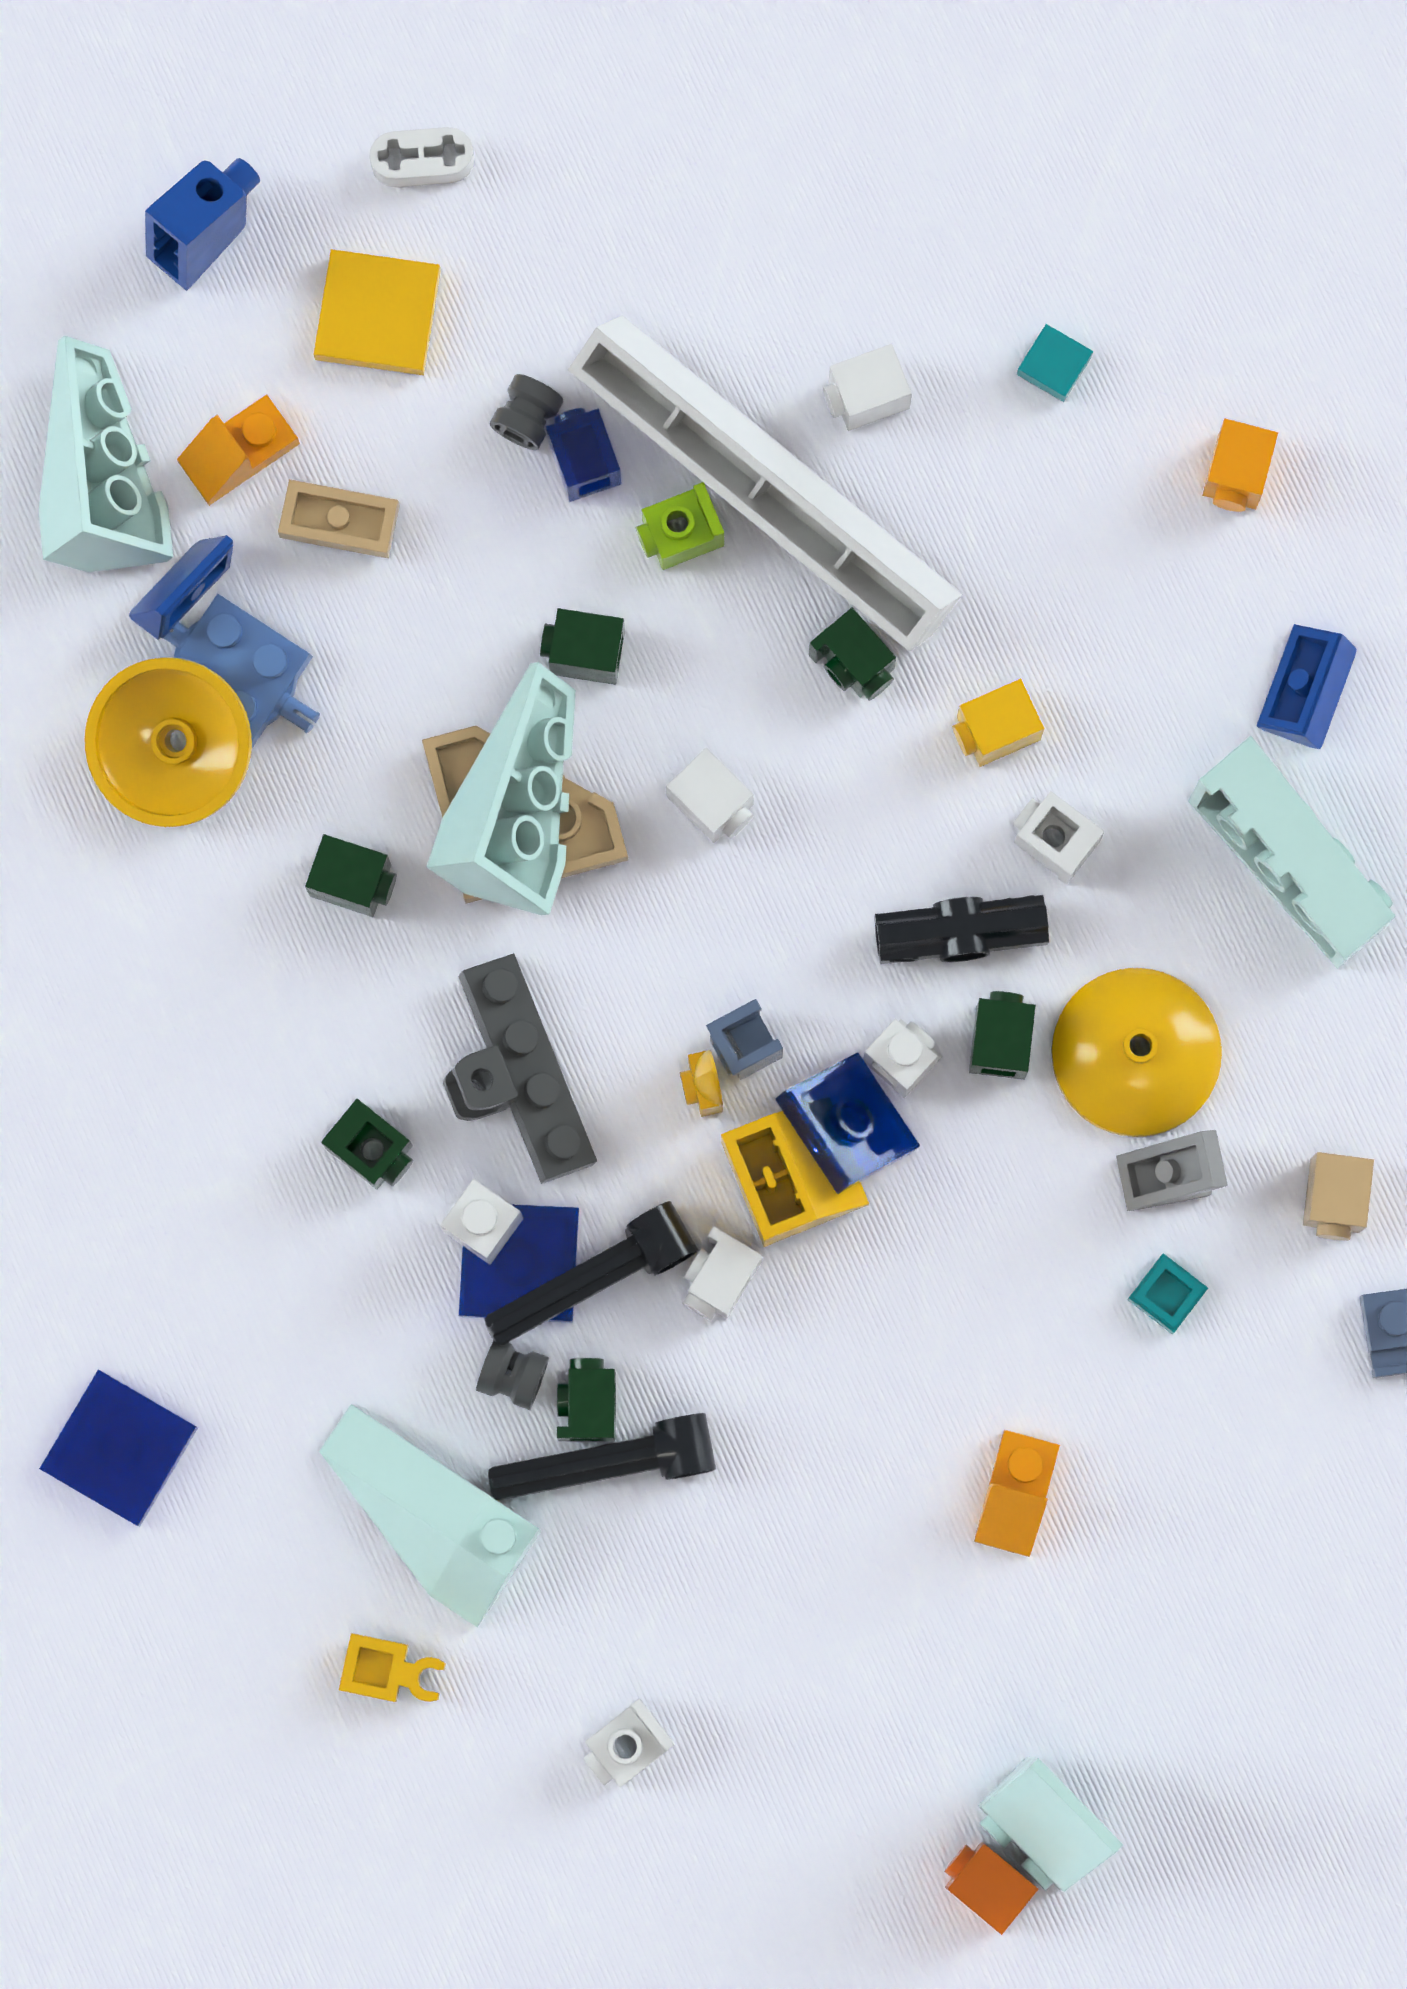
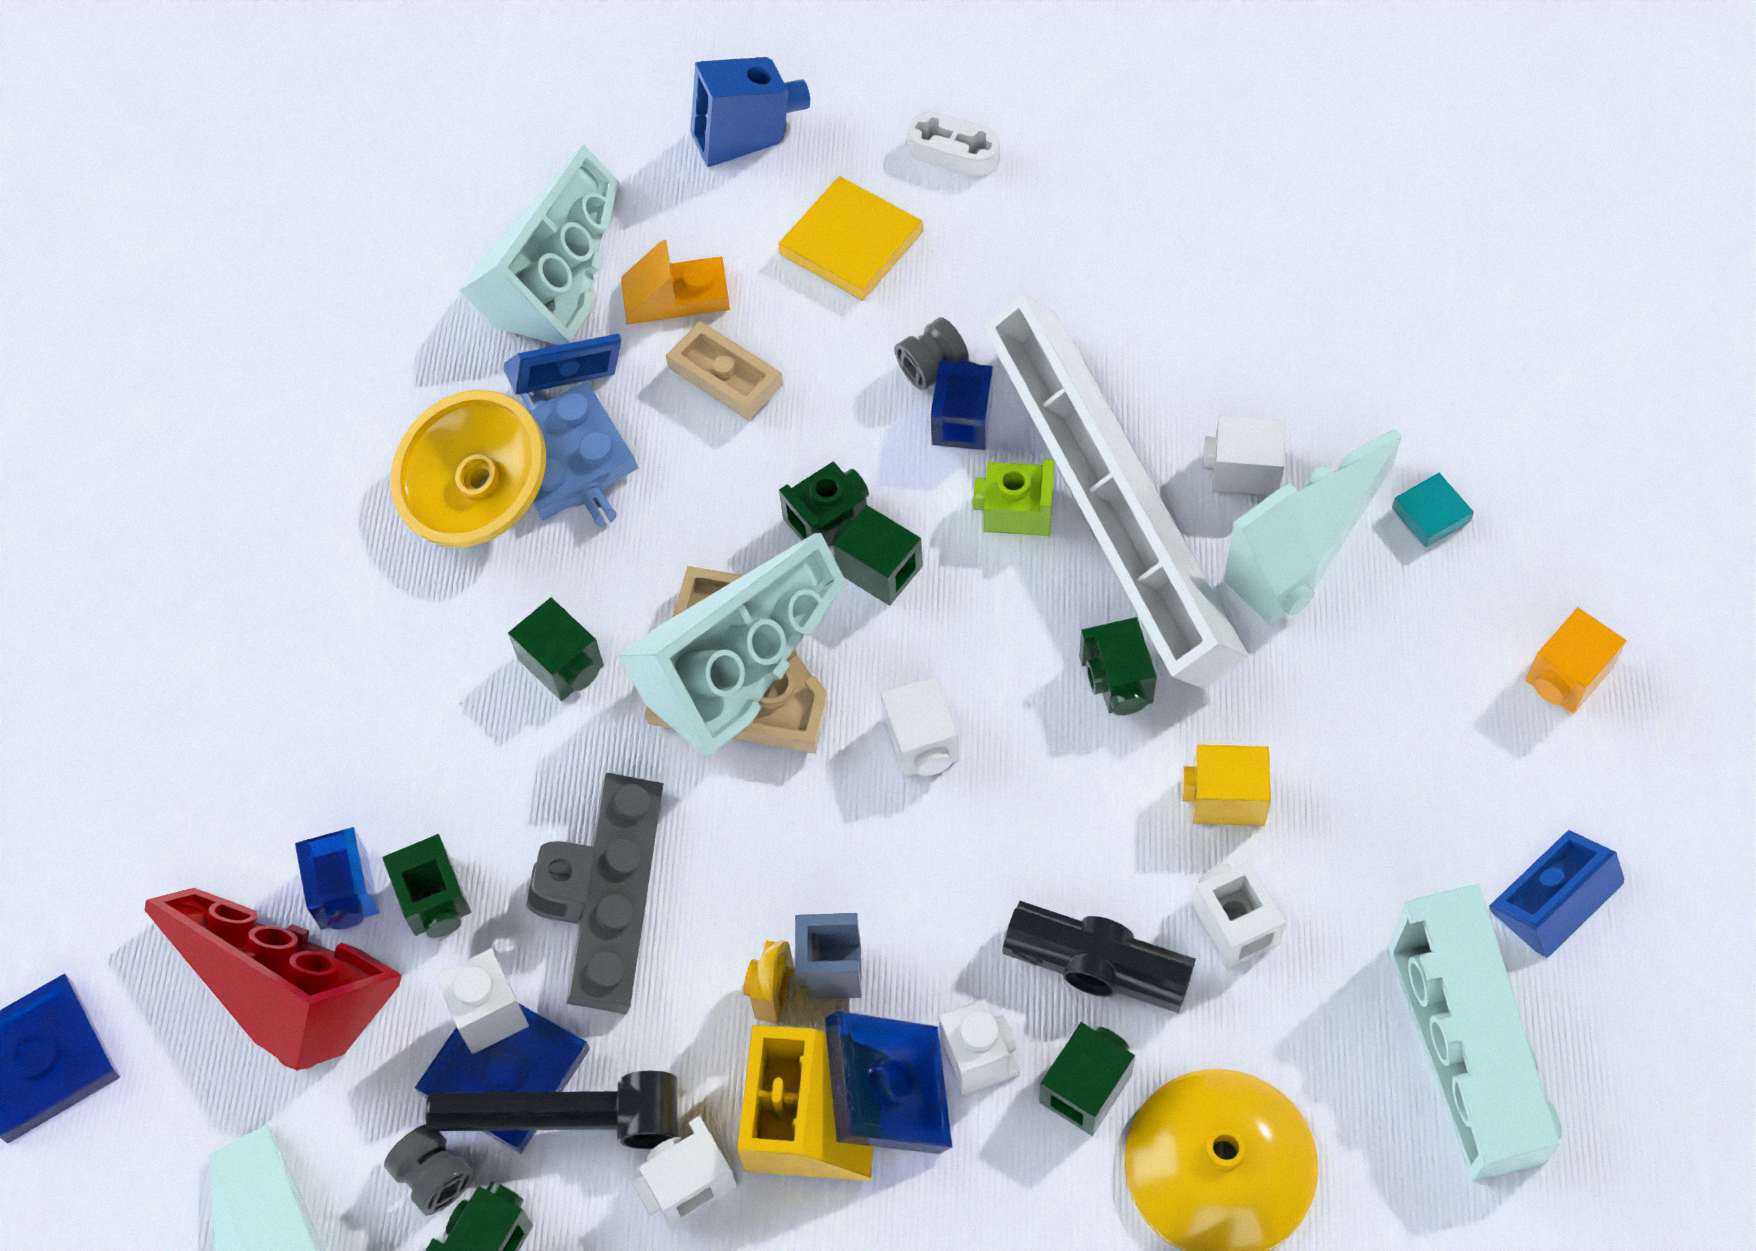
camera: 30 degrees right, 20 degrees down
none -> red wedge [144,888,402,1071]
none -> clear blue brick [295,827,380,930]
none -> dark green brick [779,461,869,547]
none -> light aqua wedge [1224,429,1402,625]

